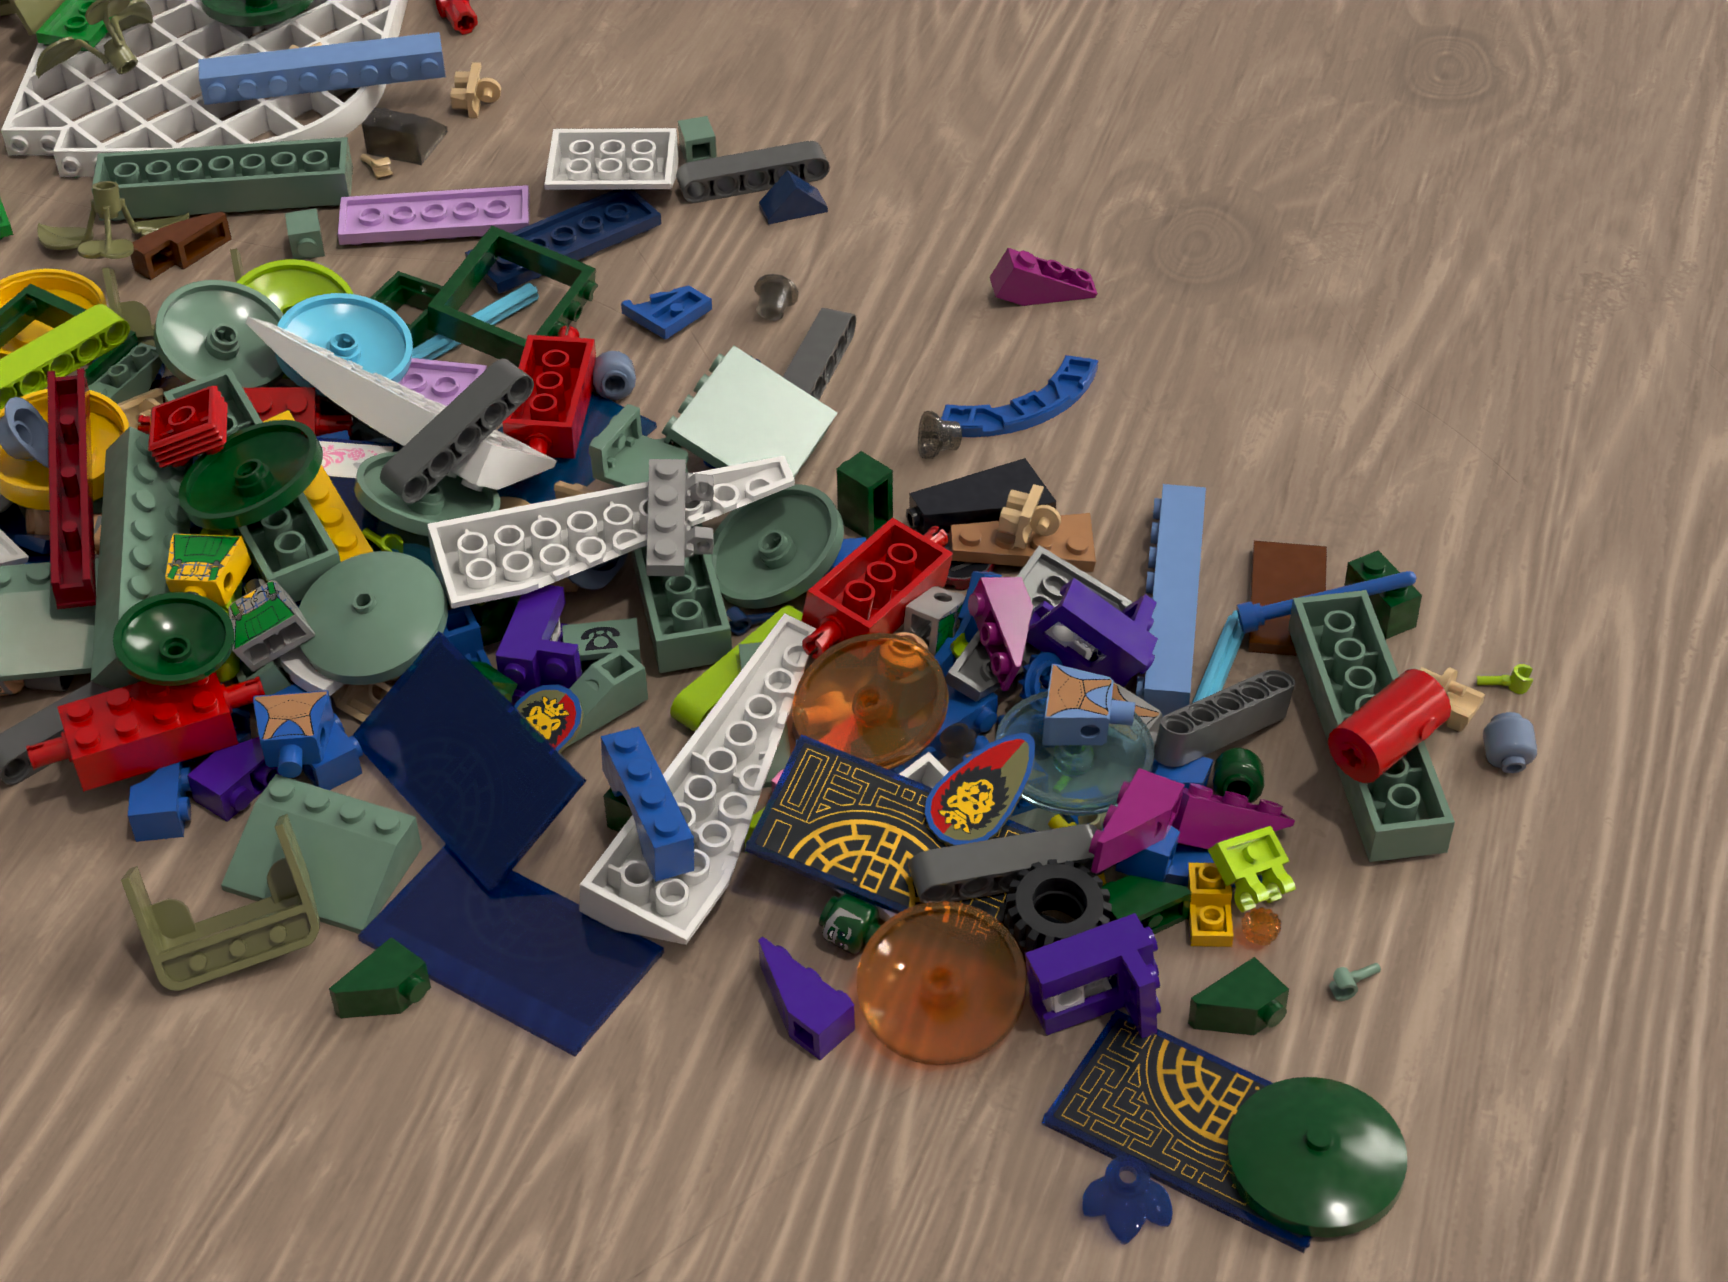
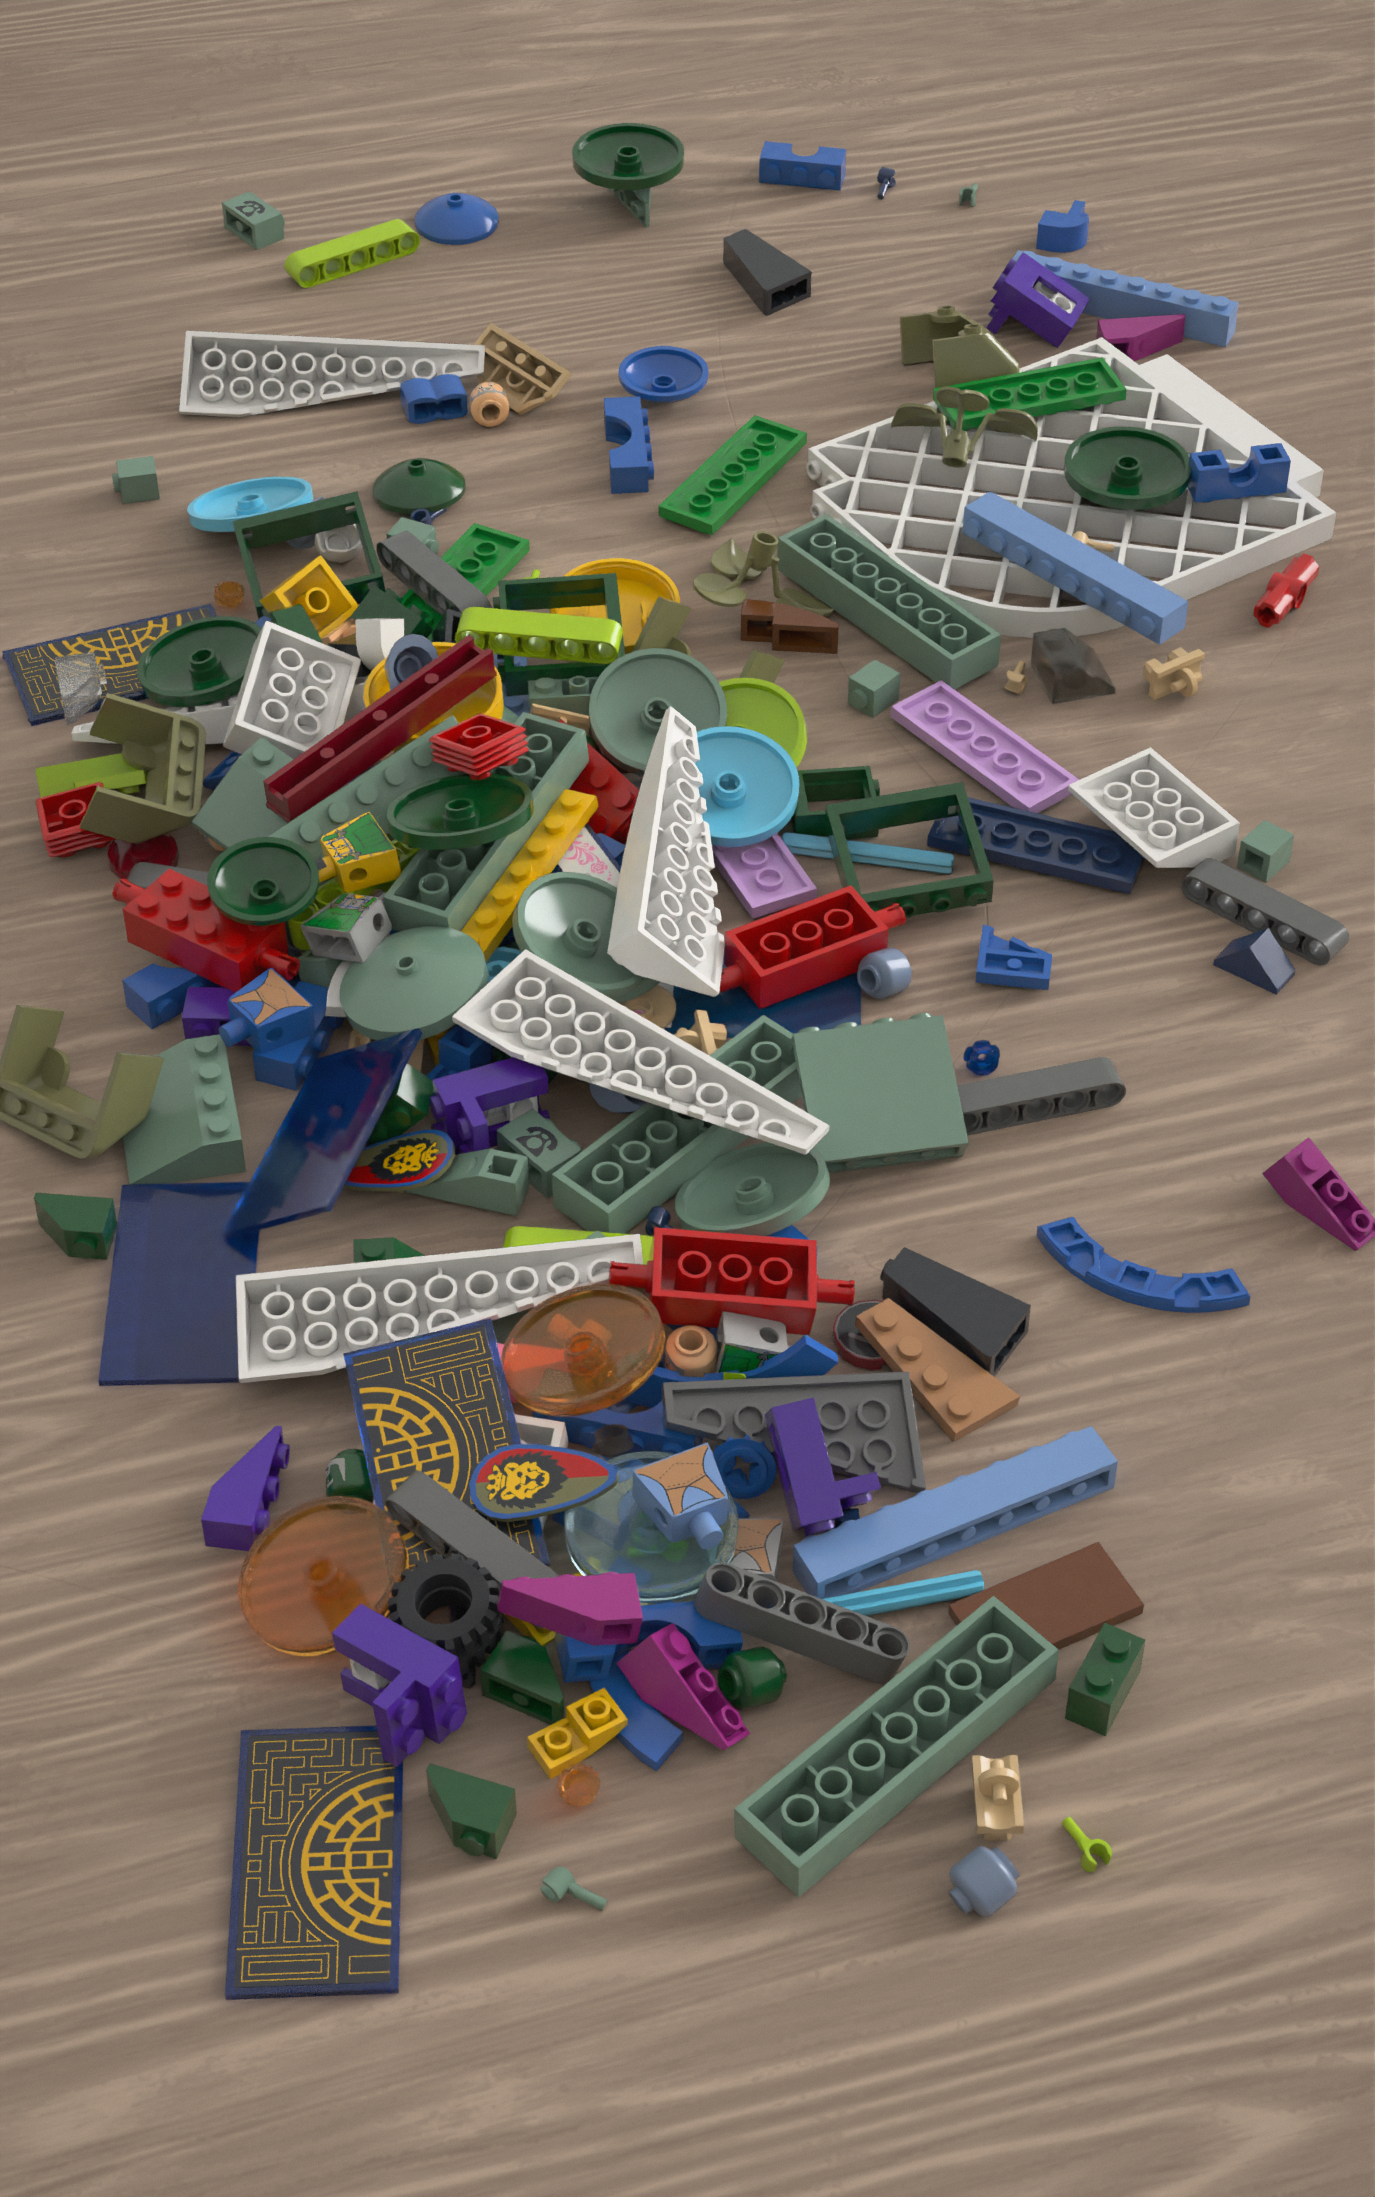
camera: 55 degrees right, 0 degrees up
lime hand [362,528,404,553] -> none
dark grey beam [380,359,534,504] -> none
sand green bracket [589,404,689,487] -> none
blue arch [601,726,694,882] -> none
light grey hinge [646,459,714,576] -> none
clear smoke piece [754,274,799,321] -> none
dark green brick [836,451,893,539] -> none
clear smoke piece [918,411,962,459] -> none
slope [968,577,1033,691] -> none
tan hips [997,484,1061,549] -> none
clear blue plate [1082,1156,1173,1245] -> none
lime plate [1208,826,1296,913] -> none
dark green dish [1226,1077,1408,1238] -> none
blue piece [1236,571,1417,634] -> none
red piece [1328,669,1451,783] -> none

